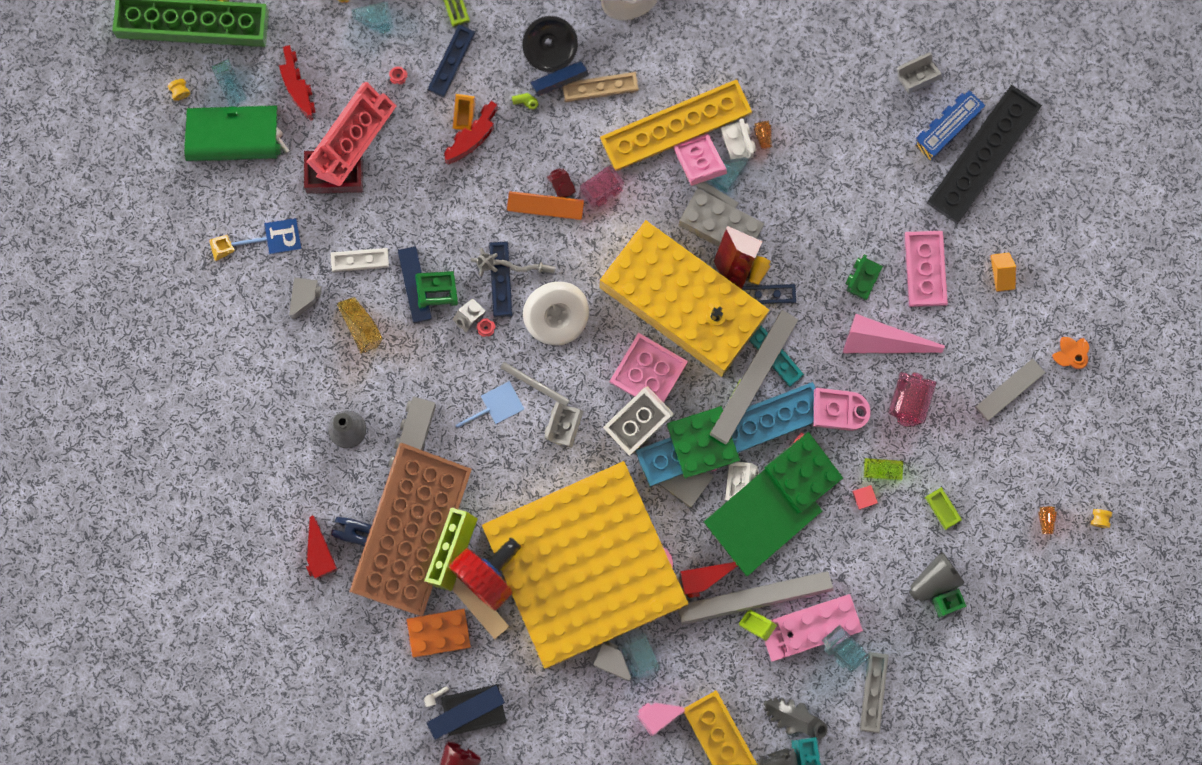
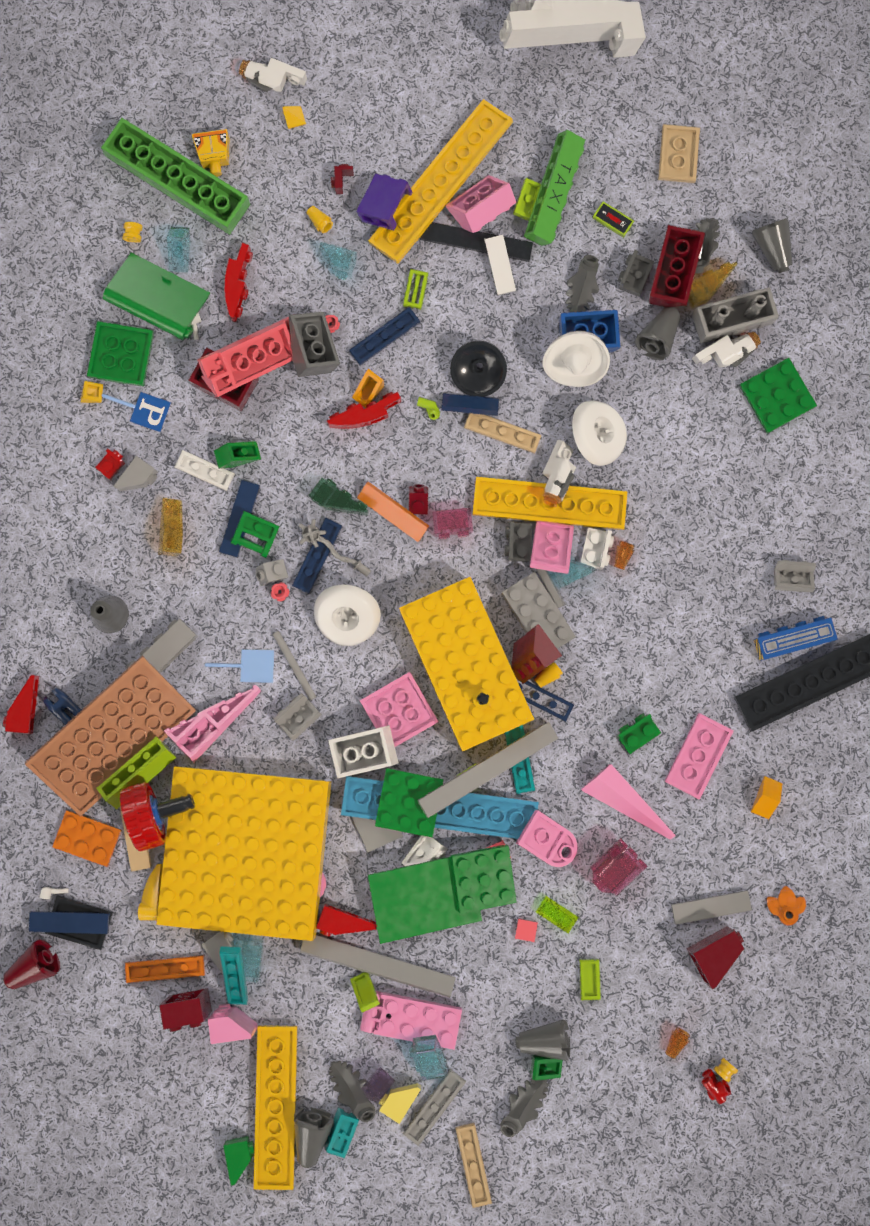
camera: 30 degrees right, 5 degrees up
none -> green plate [87,321,154,387]
none -> red bracket [95,448,125,480]
none -> orange tile [125,955,205,983]
none -> yellow piece [138,864,163,921]
none -> dark red brick [159,988,212,1032]
none -> bright pink wedge [164,685,261,763]
none -> green slope [214,441,261,469]
none -> teal tile [219,946,248,1005]
none -> dark grey slope [289,312,340,377]
none -> clear green slope [308,478,369,516]
none -> clear purple brick [361,1067,395,1102]
none -> light yellow slope [379,1083,421,1124]
none -> tan tile [455,1123,492,1208]
none -> dark grey plant [500,1078,549,1137]
none -> dark grey bracket [505,521,532,562]
none -> white plate [542,440,576,507]
none -> white hat [572,401,627,466]
none -> dark red slope [686,926,744,990]
none -> red plate [702,1069,731,1104]

